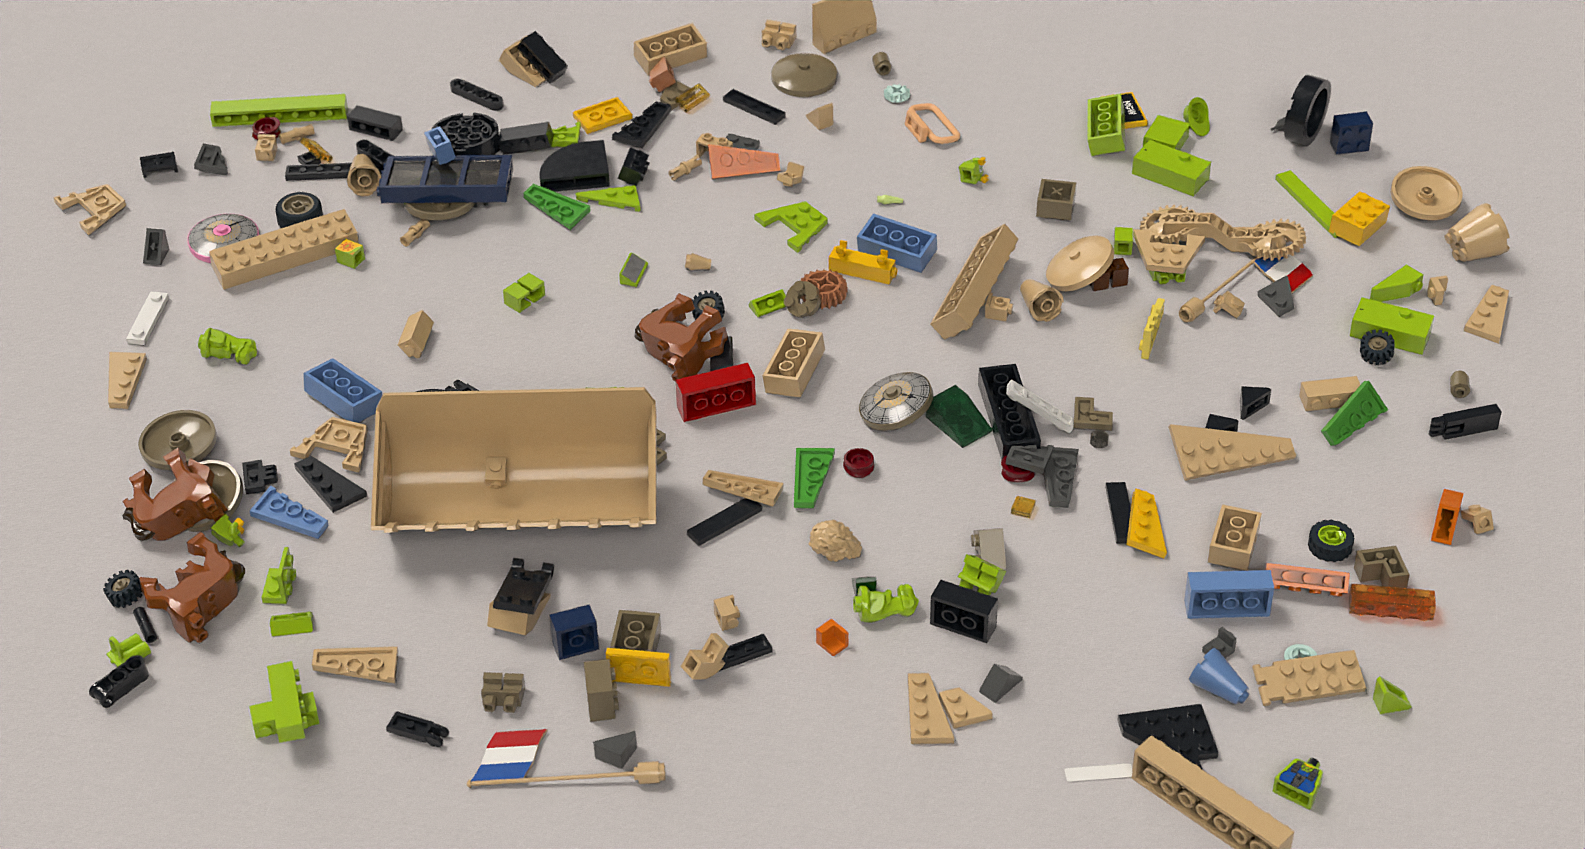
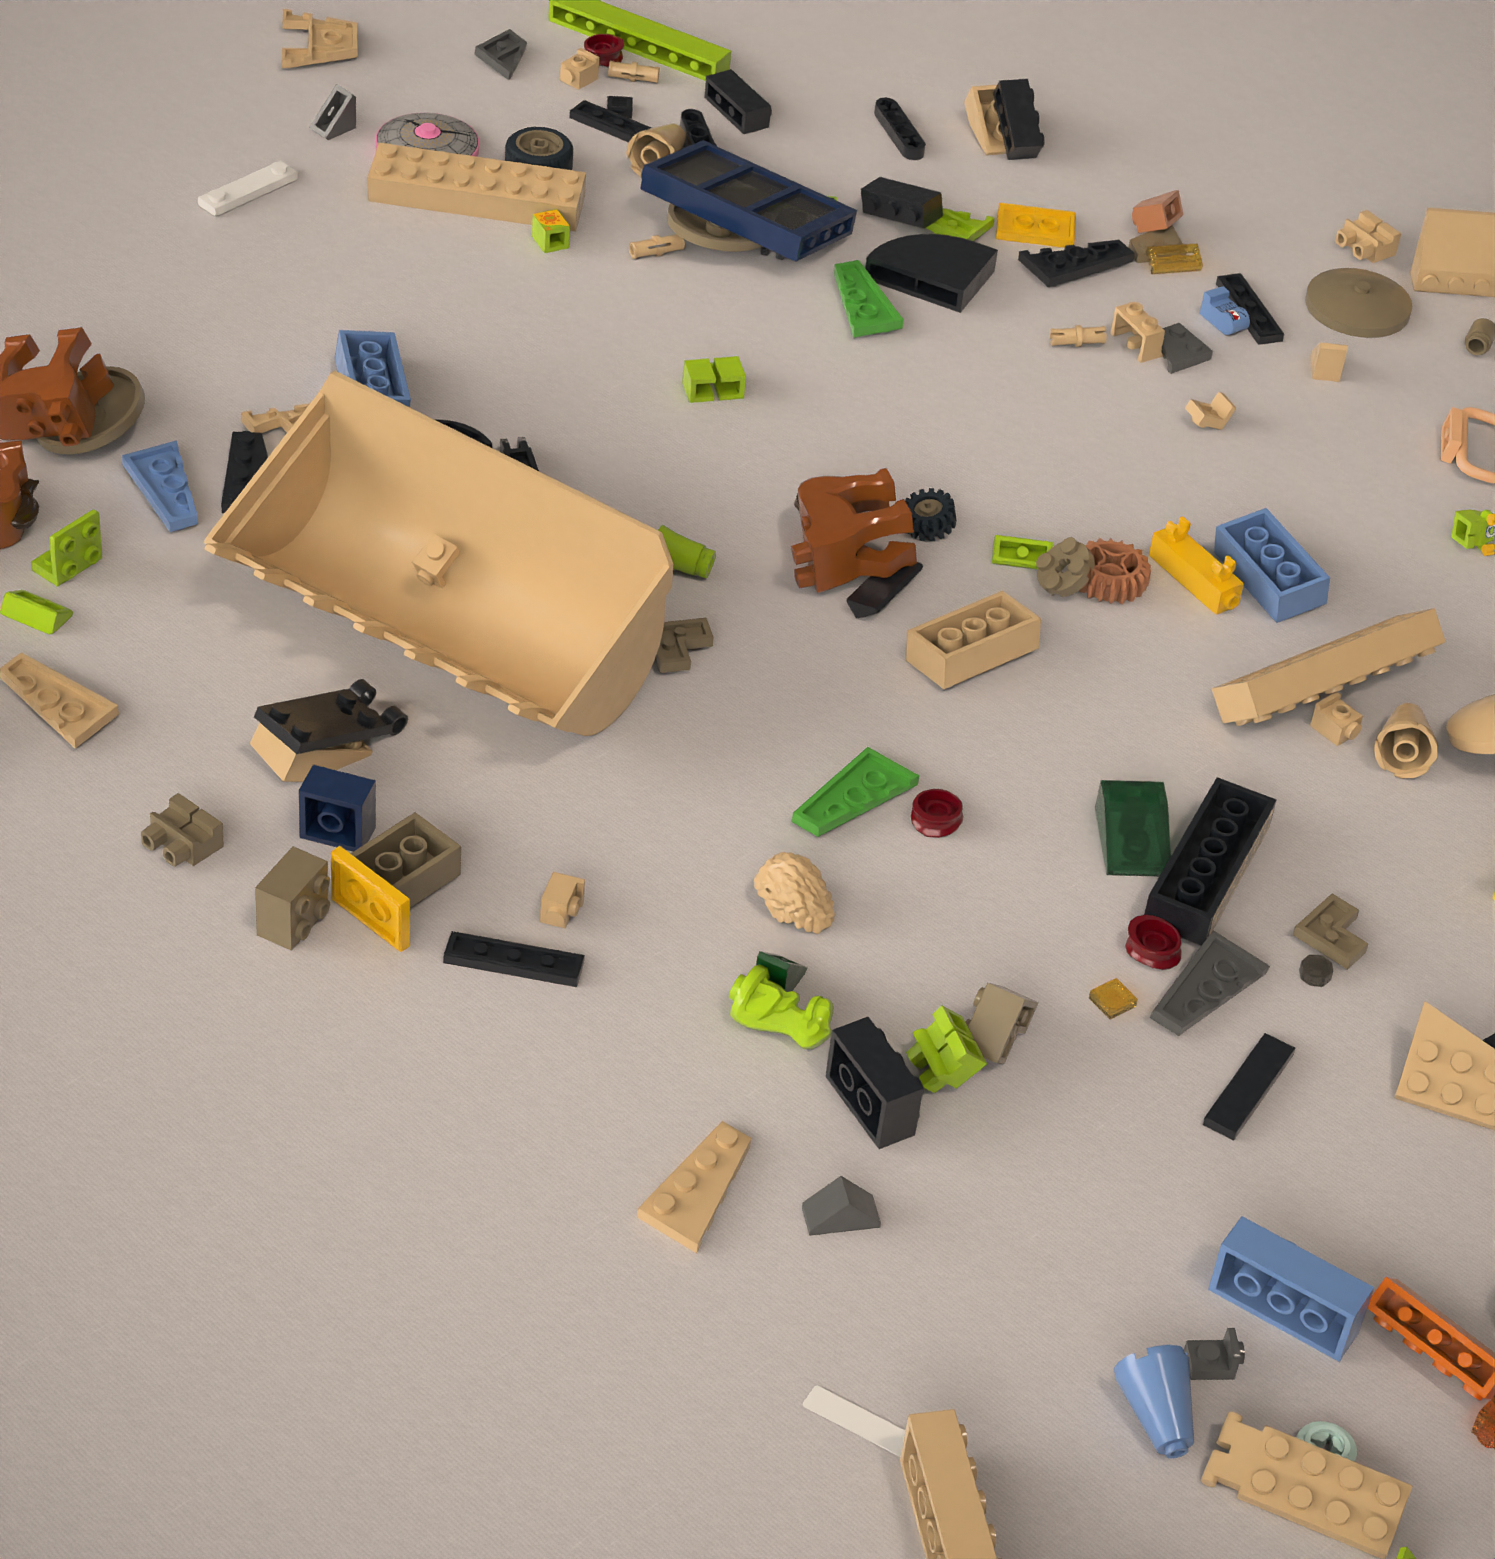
camera: 30 degrees right, 0 degrees up
tan wing [108,352,147,409] -> none
dark tan dish [138,410,217,470] -> none
black hinge [140,151,178,178] -> none
lime animal [198,328,257,364] -> none
lime piece [211,514,245,547] -> none
black hinge [242,460,278,495] -> none
clear yellow tile [300,137,333,163] -> none
black hinge [386,711,449,748] -> none
tan brick [398,310,434,358] -> none
medium blue brick [424,126,456,165] -> none
black brick [432,113,500,155] -> none
flag [467,729,665,788] -> none
lime wing [576,185,641,211] -> none
dark grey slope [593,731,637,769] -> none
black brick [617,147,650,186] -> none
slope [619,252,648,287] -> none
tan brick [634,23,707,76] -> none
red brick [675,363,756,422] -> none
tan brick [681,633,729,680] -> none
tan cone [685,253,711,270] -> none
black tile [687,498,762,546] -> none
tan wing [703,470,784,506] -> none
orange wing [708,144,780,179] -> none
lime wing [754,201,828,253] -> none
orange panel [816,619,848,656] -> none
dish [859,372,933,431] -> none
yellowish green piece [877,195,903,204] -> none
light aqua gear [884,84,910,103] -> none
tan wing [939,687,992,729] -> none
white plate [1006,380,1074,434] -> none
dark grey wing [1006,445,1054,474] -> none
black wing [1117,704,1219,770] -> none
yellow wing [1127,488,1167,559] -> none
tan brick [1208,504,1262,571] -> none
none -> medium blue leg [1200,286,1250,335]

